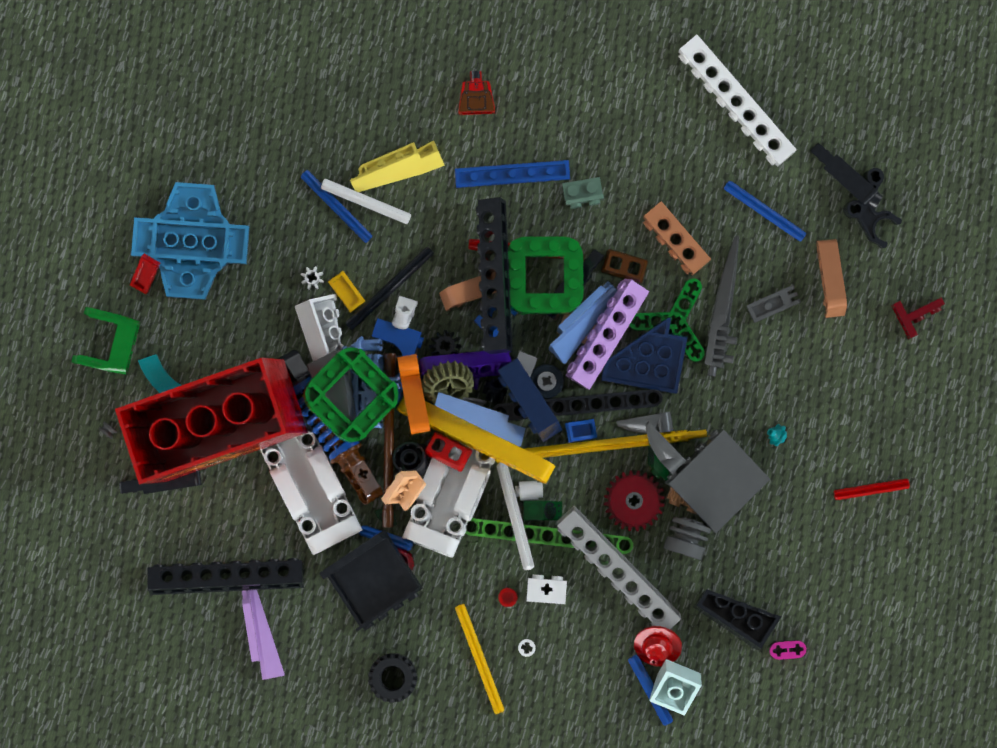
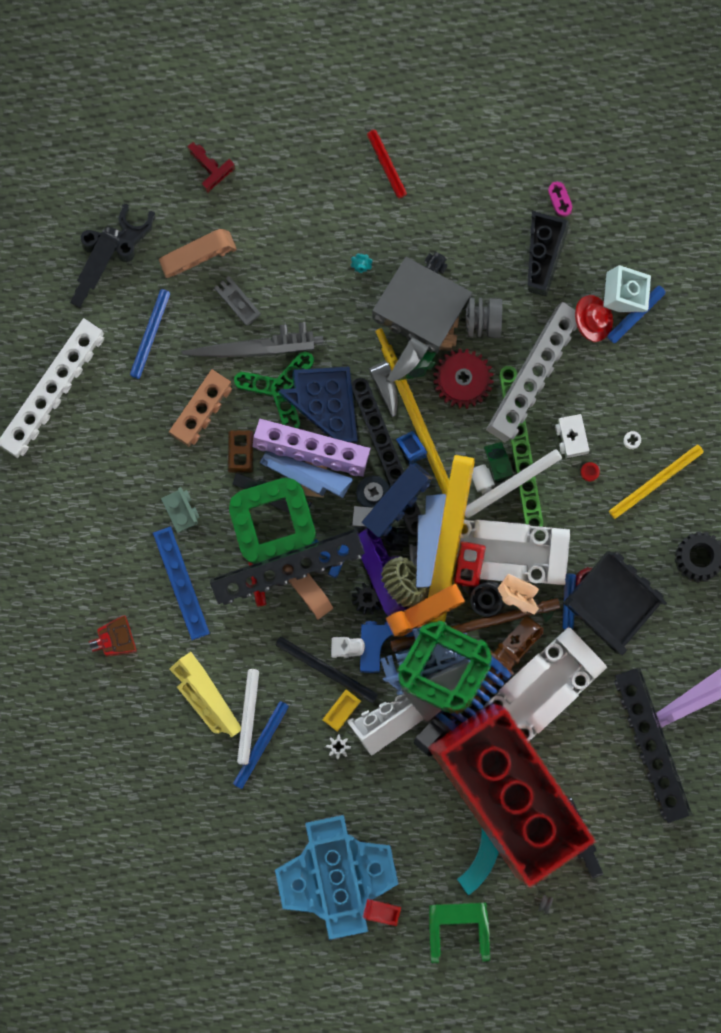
camera: 110 degrees left, 5 degrees down
none -> black gear [424,252,448,274]

